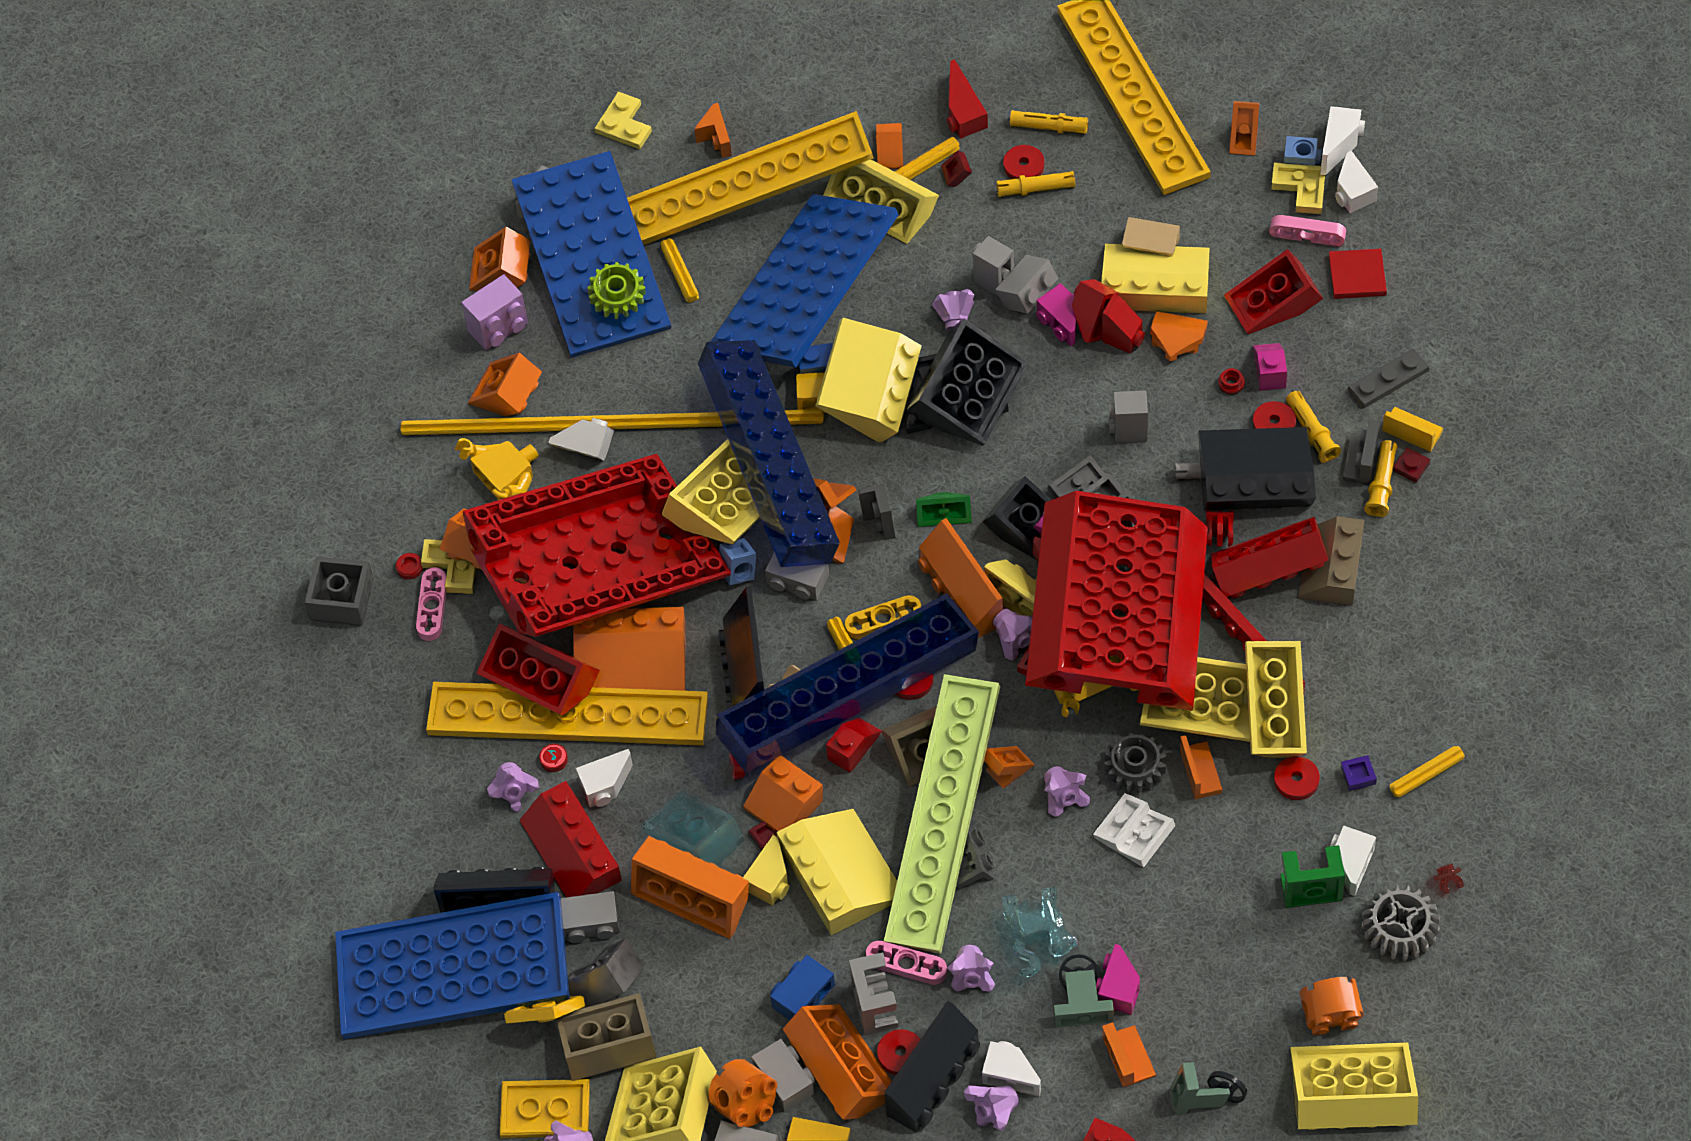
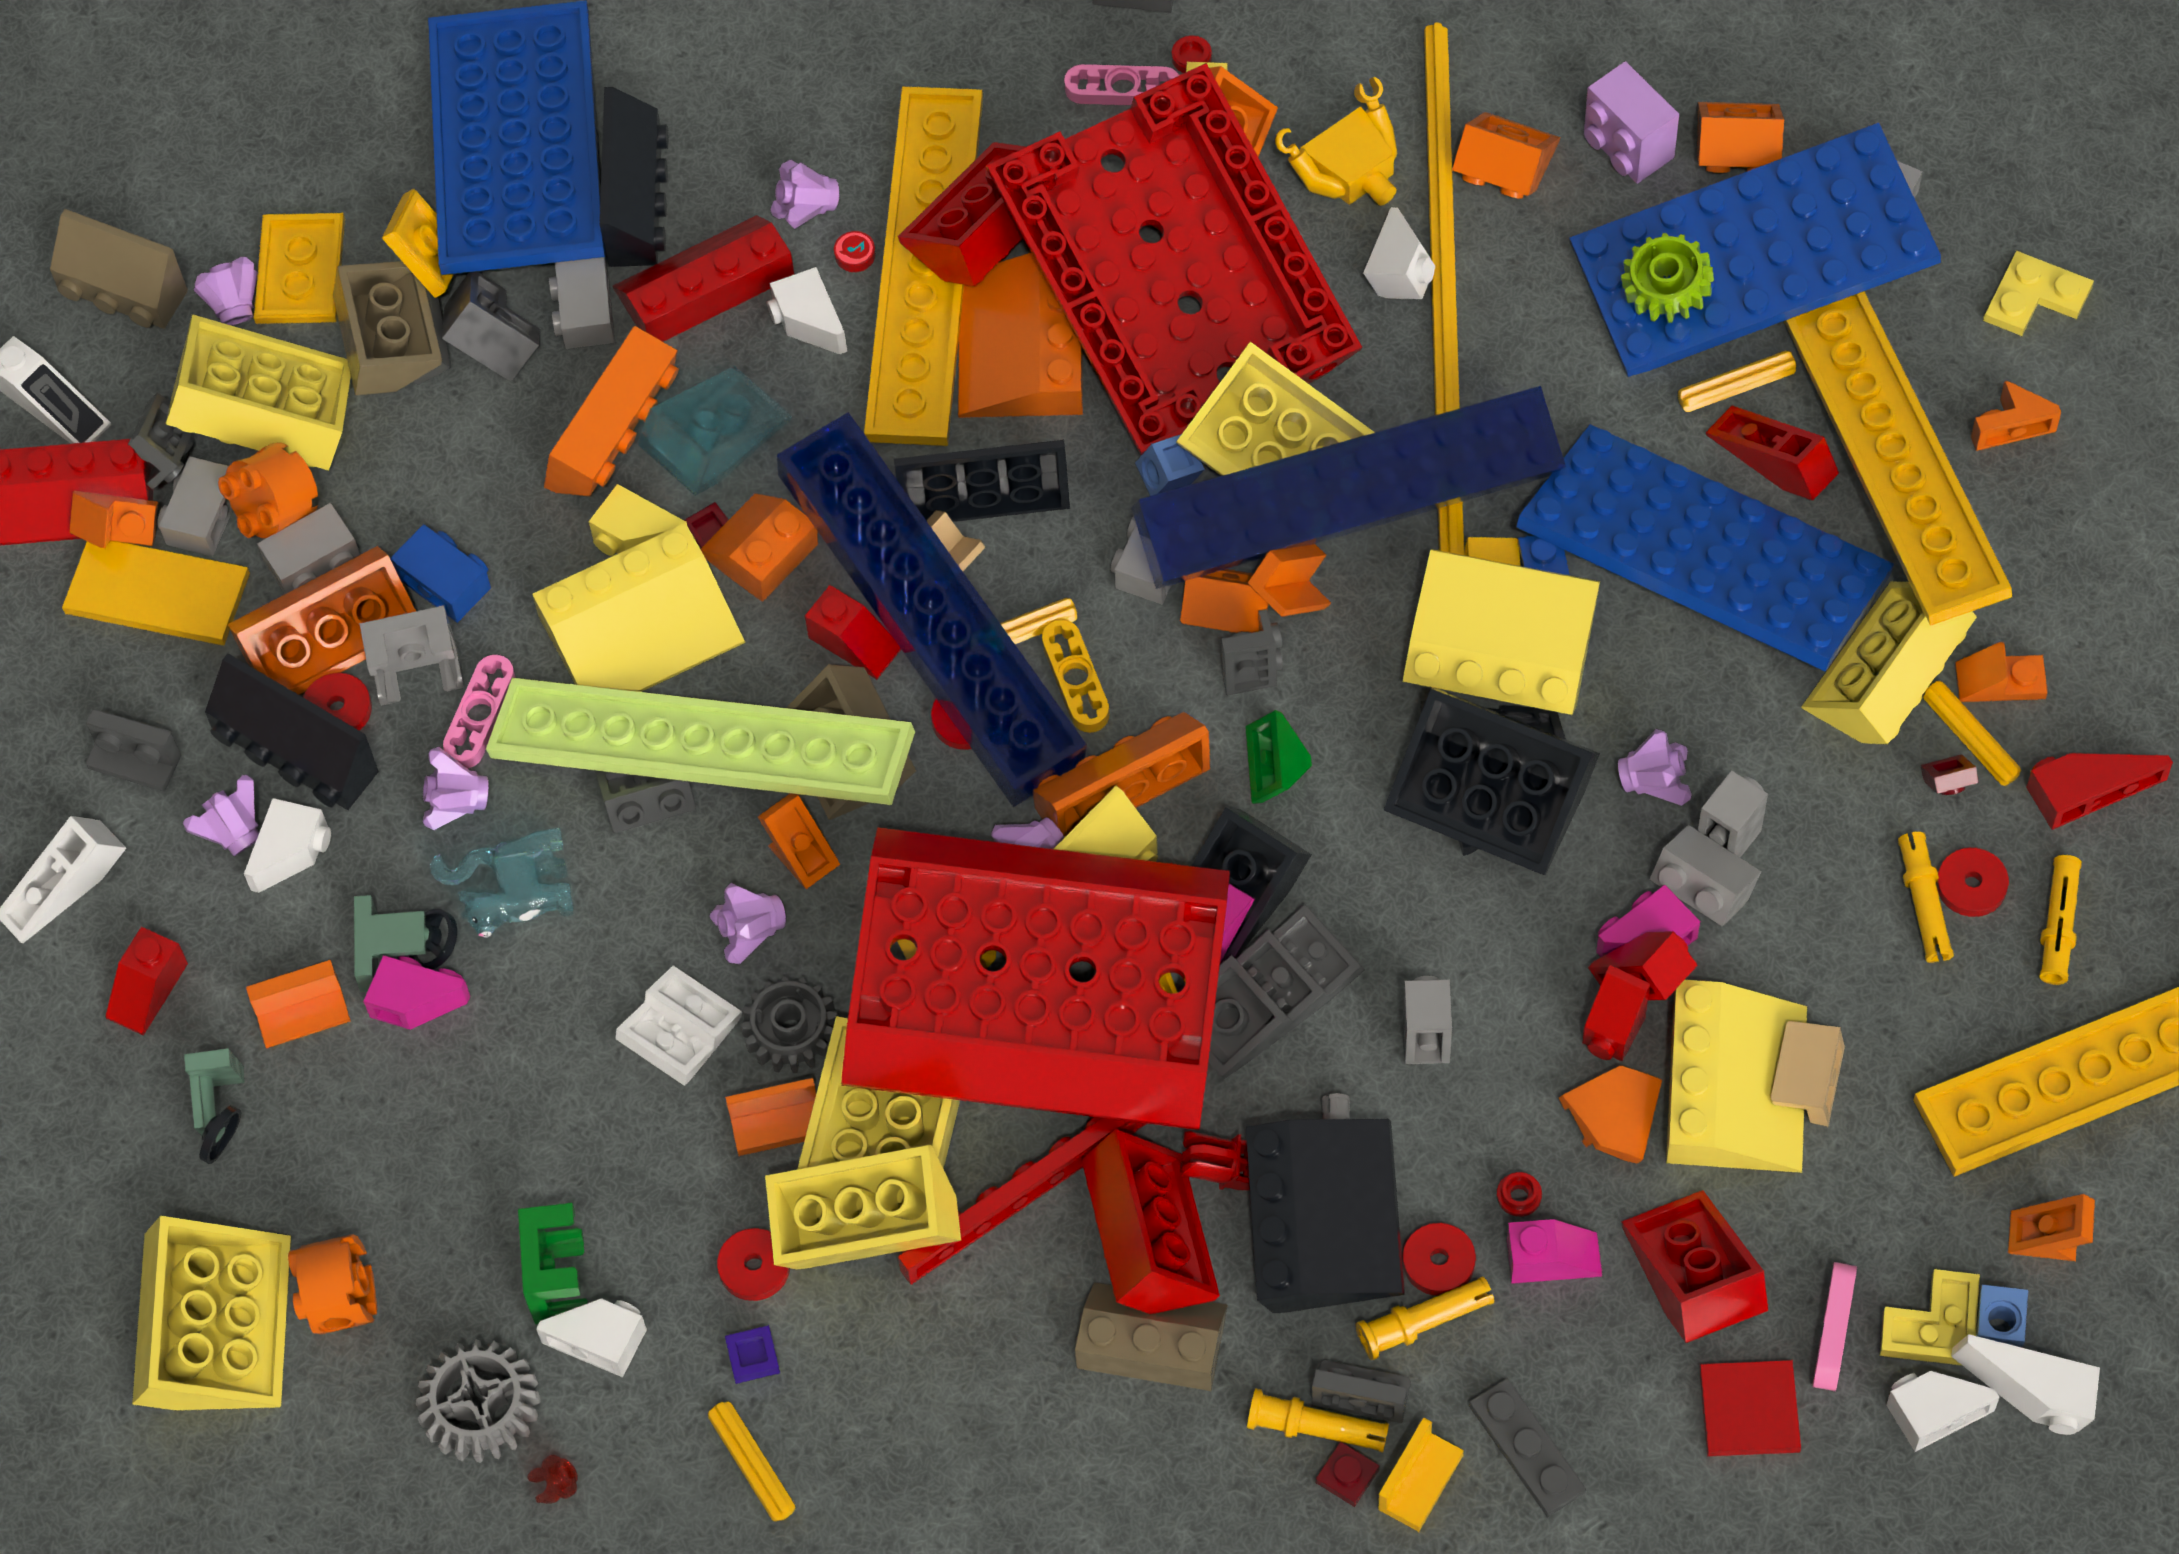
camera: 90 degrees right, 5 degrees up
none -> red slope [1706,406,1839,501]

